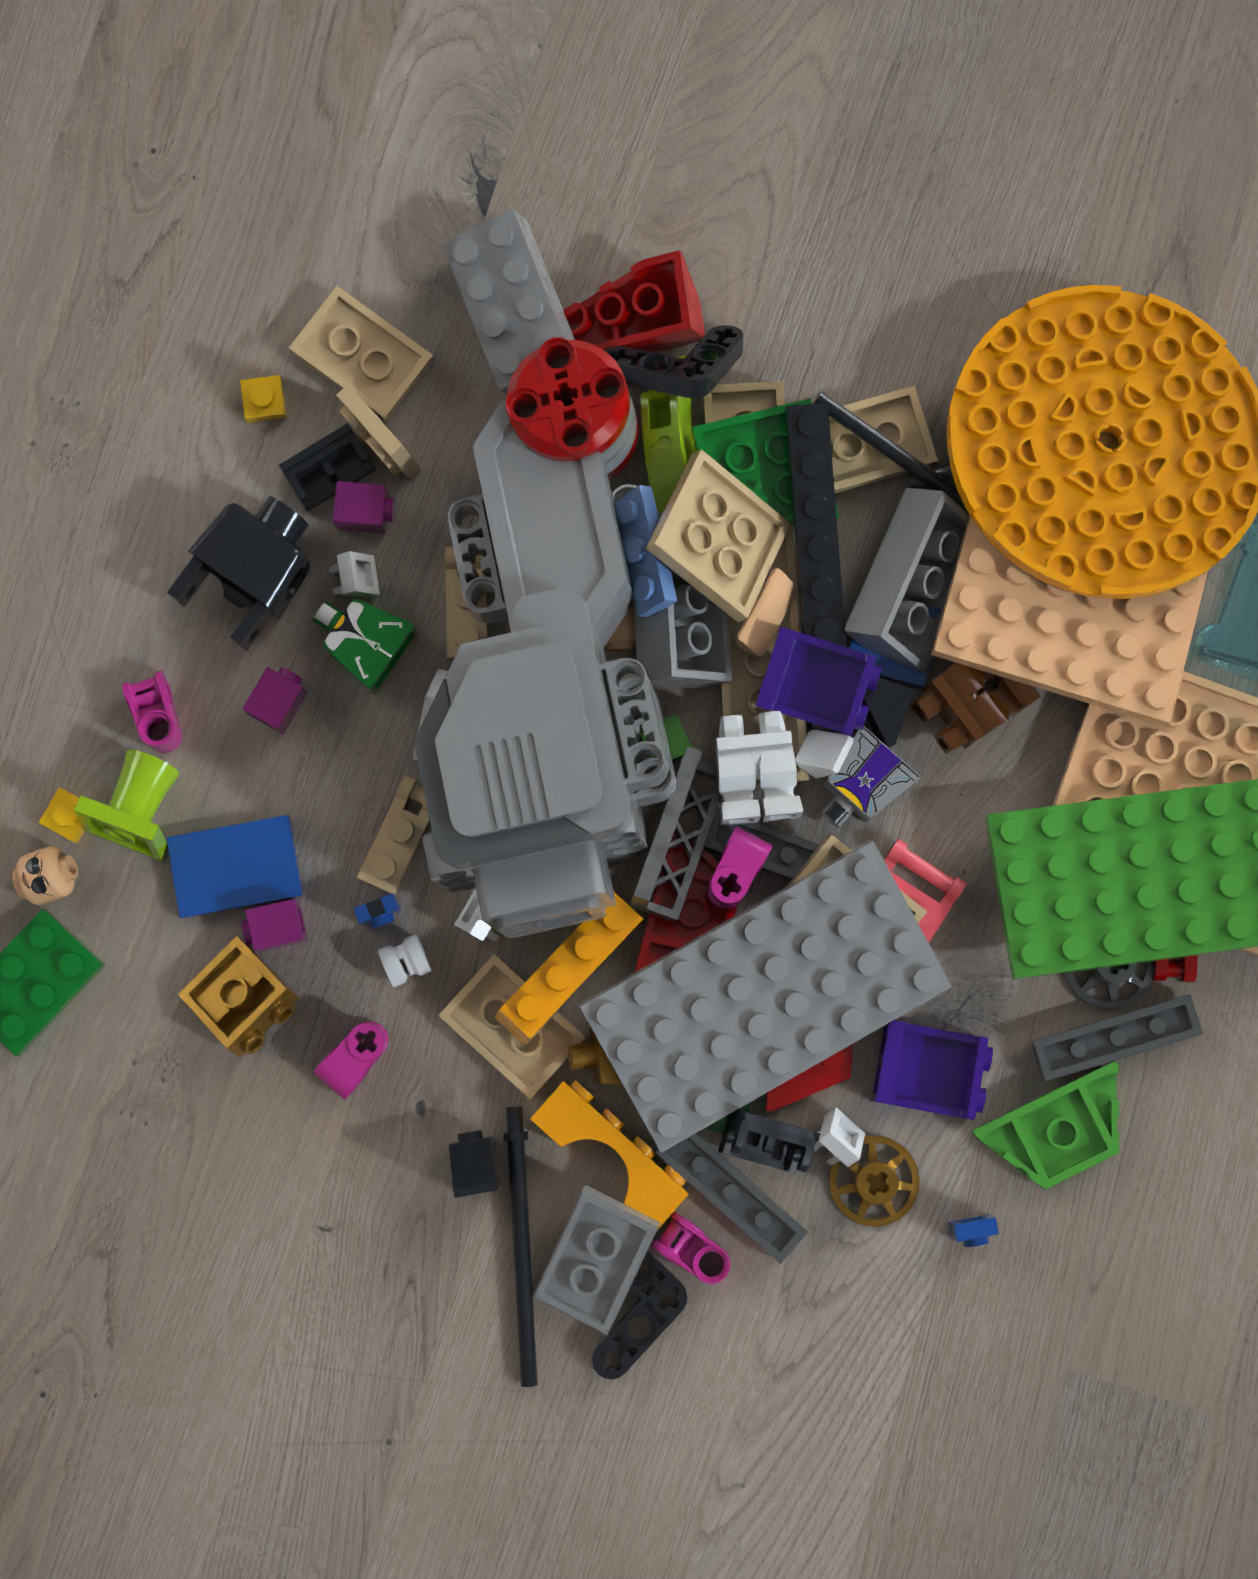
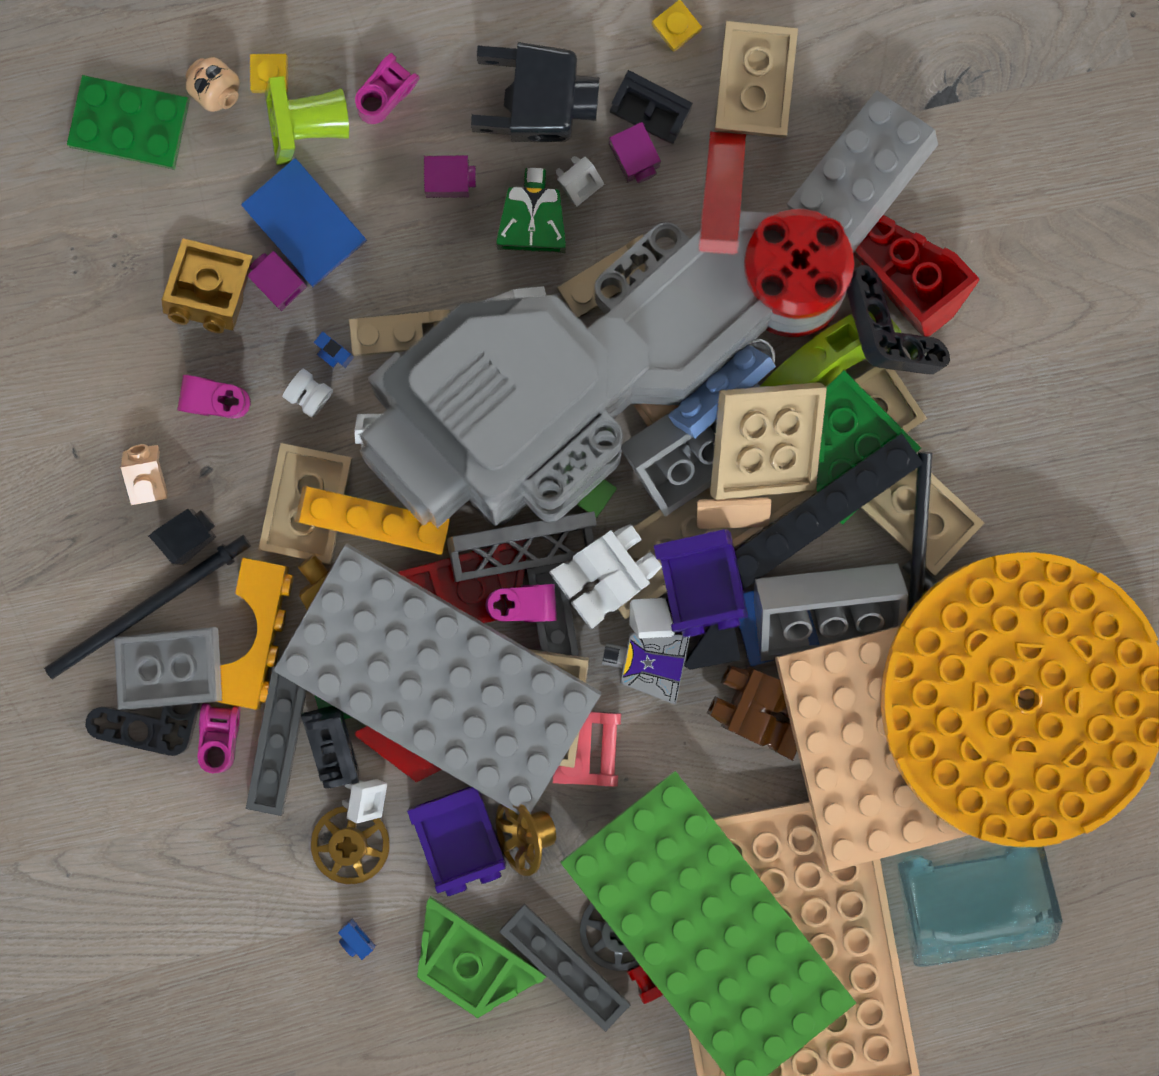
camera: 60 degrees right, 5 degrees up
tan plate [336,384,421,481] -> none
none -> light nougat bracket [121,444,167,505]
none -> pearl gold wheel [495,804,556,876]
none -> red tile [699,132,746,254]

